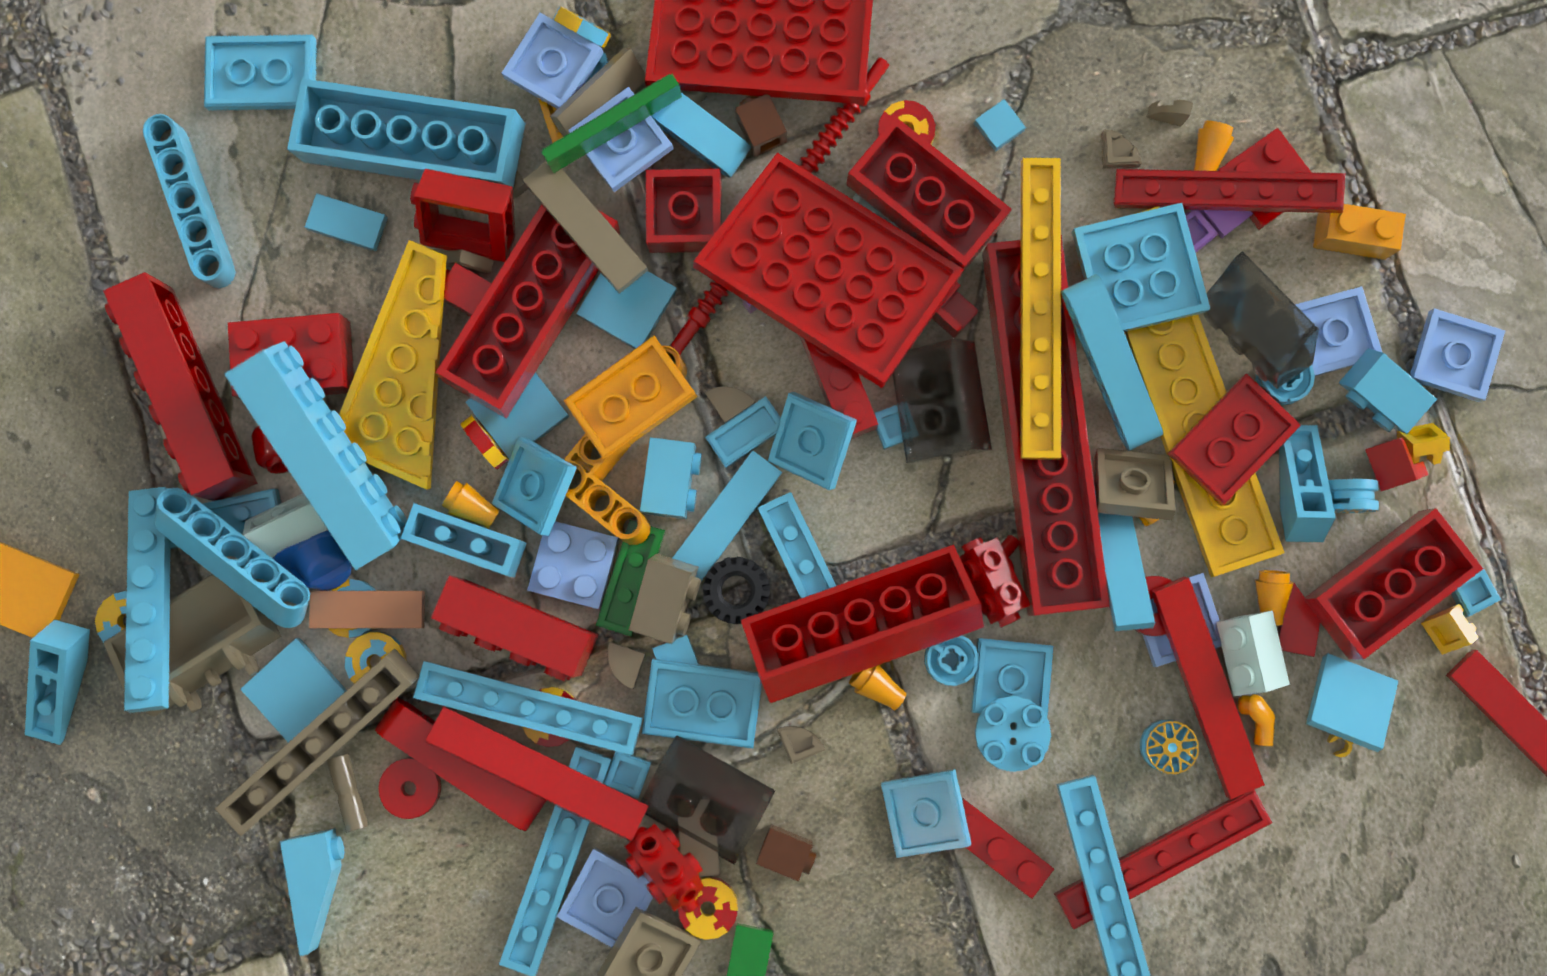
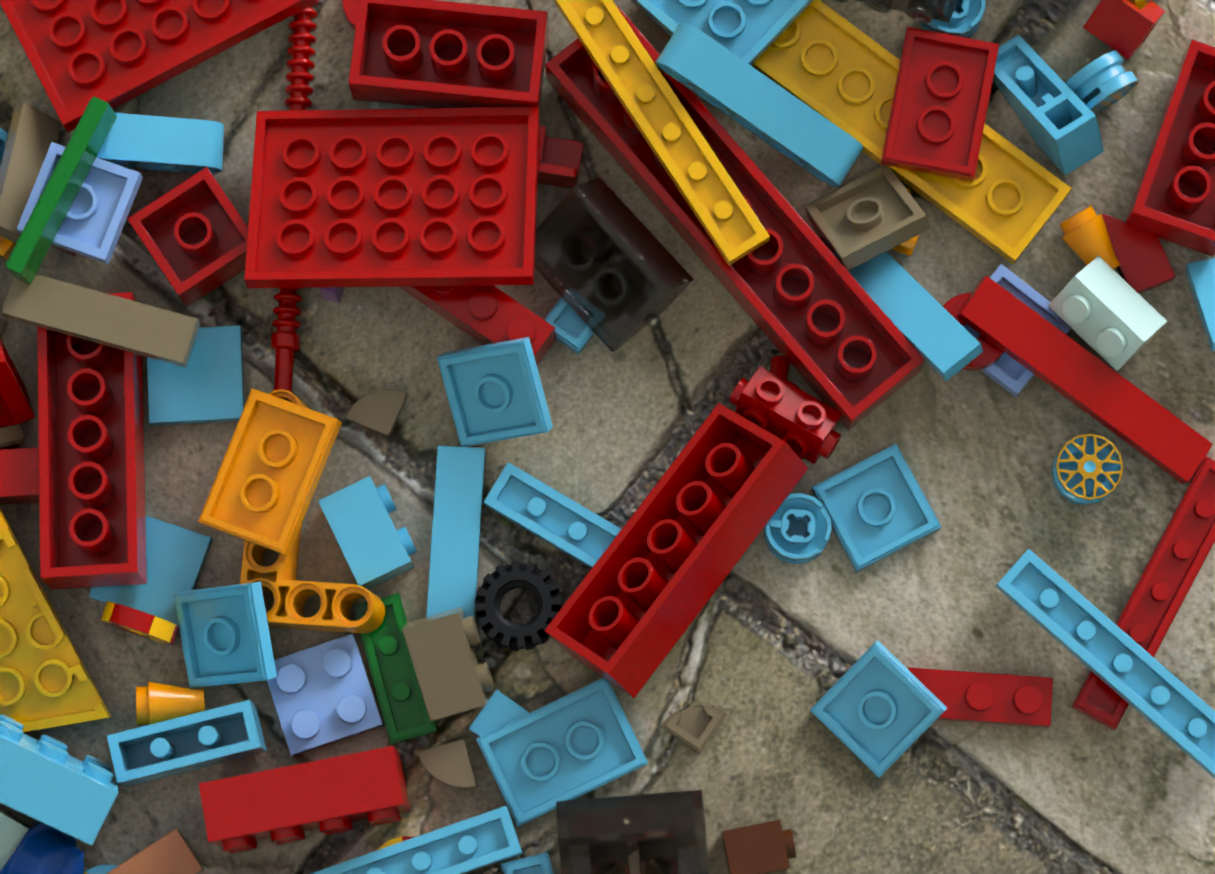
camera: 35 degrees left, 5 degrees down
medium azure tile [705,396,781,468] -> none
reddish brown brick [735,94,787,158] -> none
light orange cone [849,665,907,711] -> none
medium azure plate [975,695,1051,772] -> none
light orange arm [1238,694,1275,746] -> none

